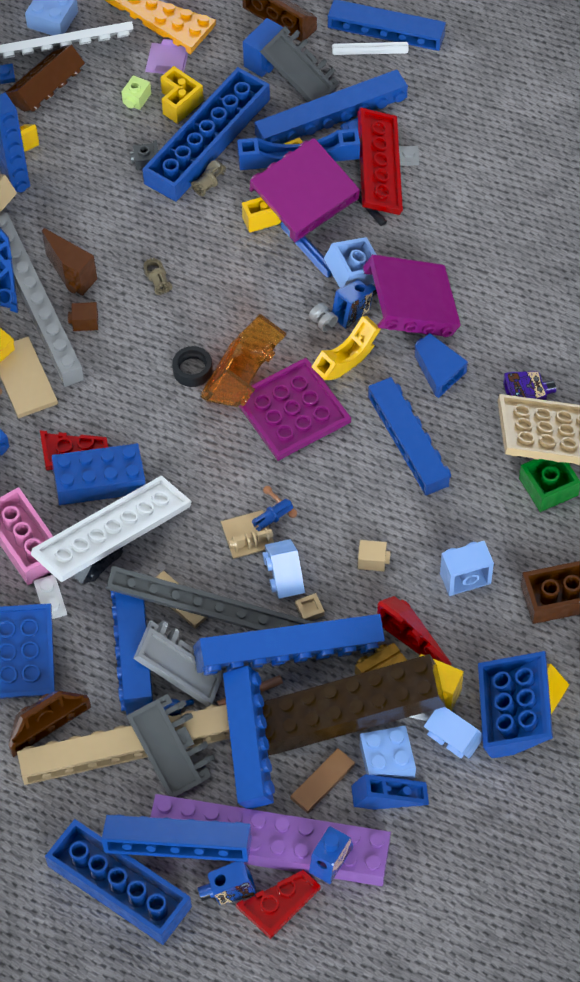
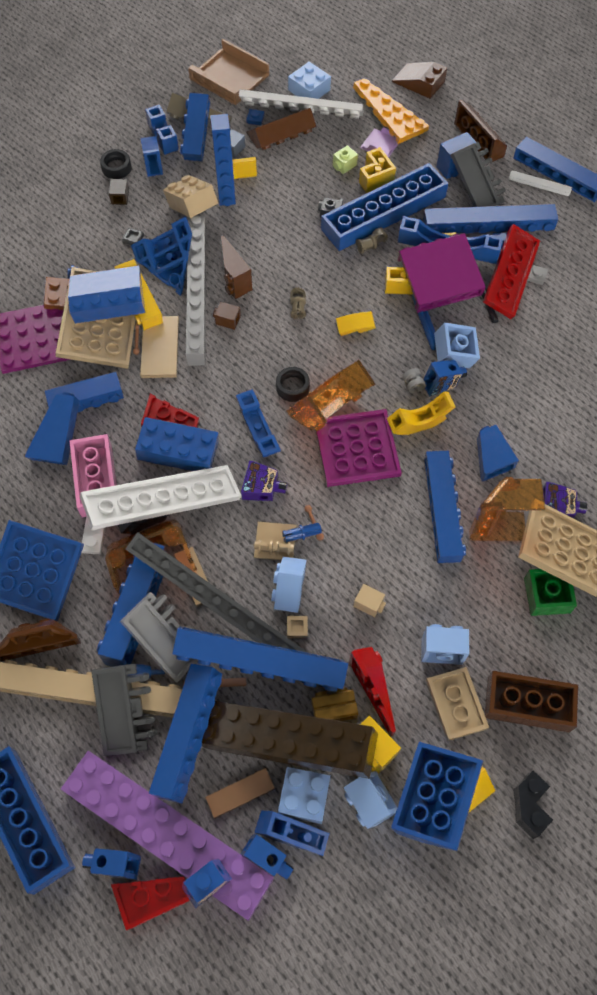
camera: 20 degrees right, 5 degrees up
blue brick [102,815,252,862] -> none
magenta panel [363,254,461,337] -> none
none -> clear orange windscreen [105,520,197,595]
none -> blue slope [236,389,281,458]
none -> torso [241,460,288,501]
none -> blue torso [241,834,294,880]
none -> yellow slope [336,311,376,336]
none -> tan plate [426,667,489,741]
none -> clear orange windscreen [469,477,545,541]

